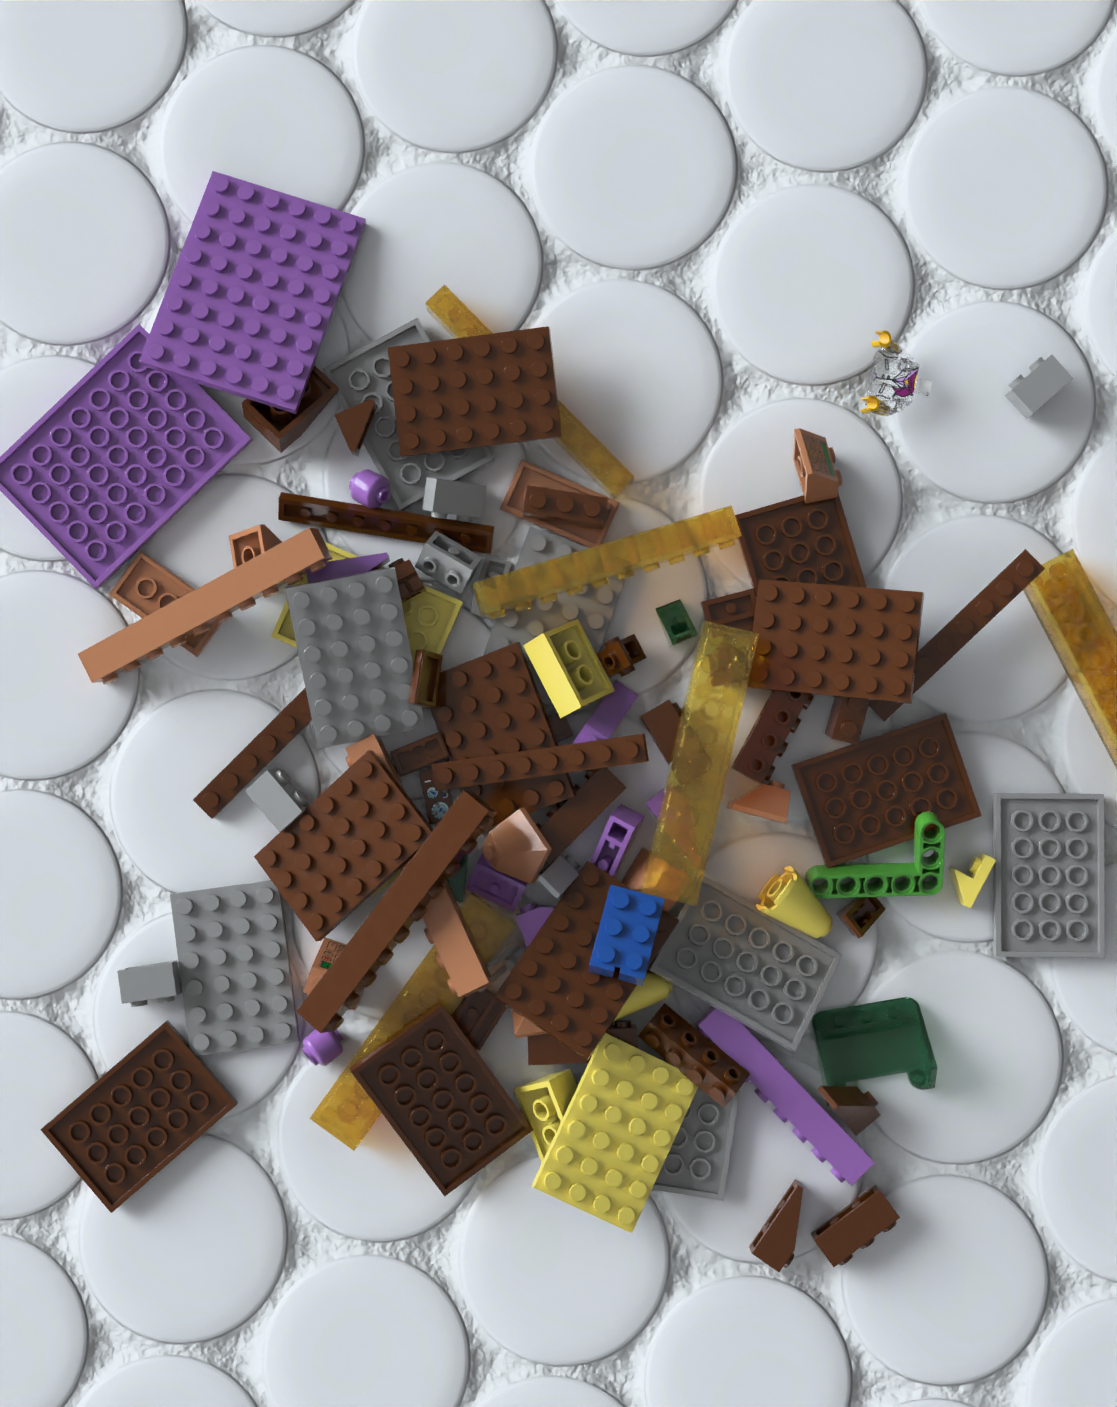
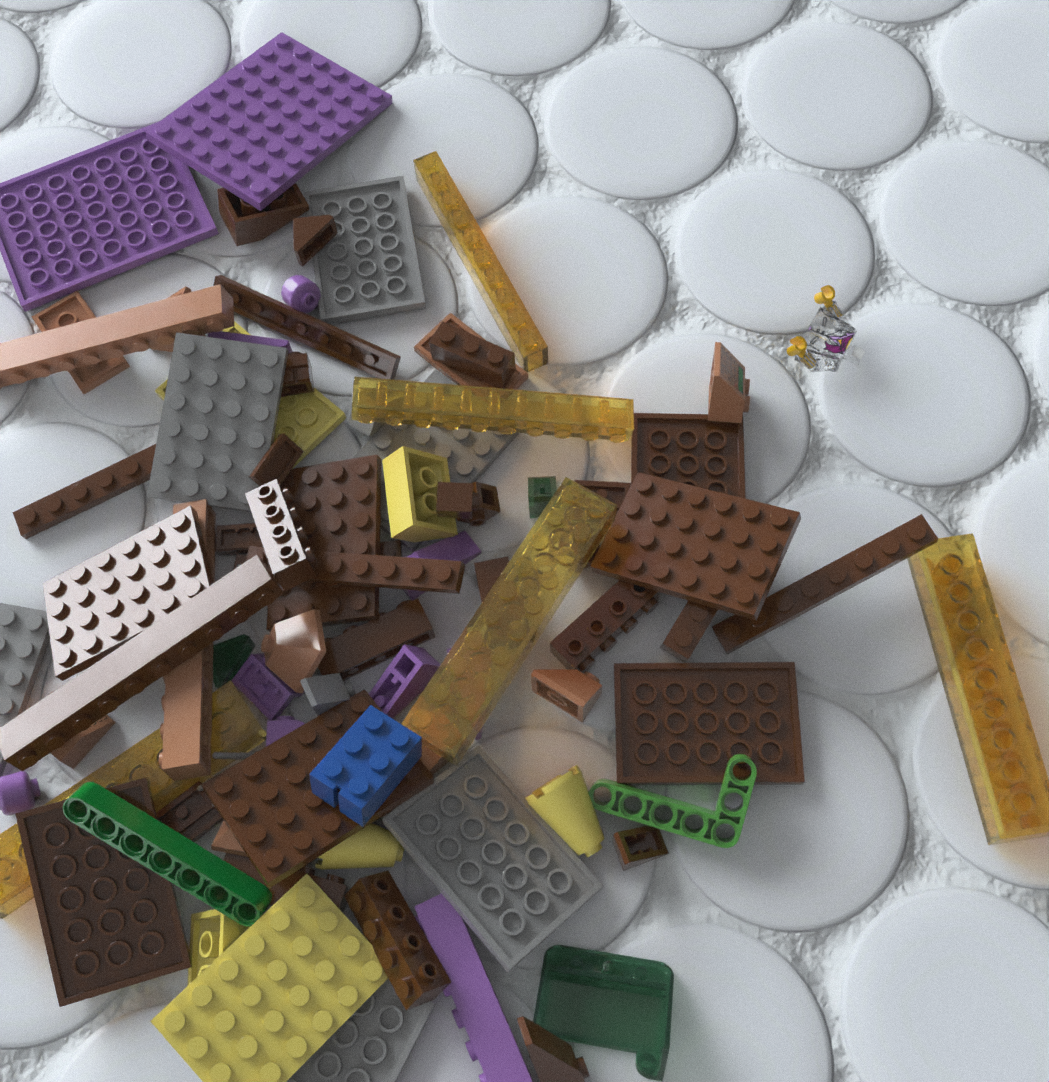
camera: 25 degrees right, 20 degrees down
light grey brick [245,767,310,832] -> none
reddish brown plate [388,326,562,457] -> none
light grey brick [415,531,482,594] -> none
light grey brick [422,477,487,522] -> none
light yellow slope [949,854,996,908] -> none
light grey plate [993,793,1105,958] -> none
light grey brick [1005,355,1074,419] -> none
none -> green beam [63,782,272,926]
none -> brick [245,479,317,591]
none -> reddish brown brick [436,482,479,519]

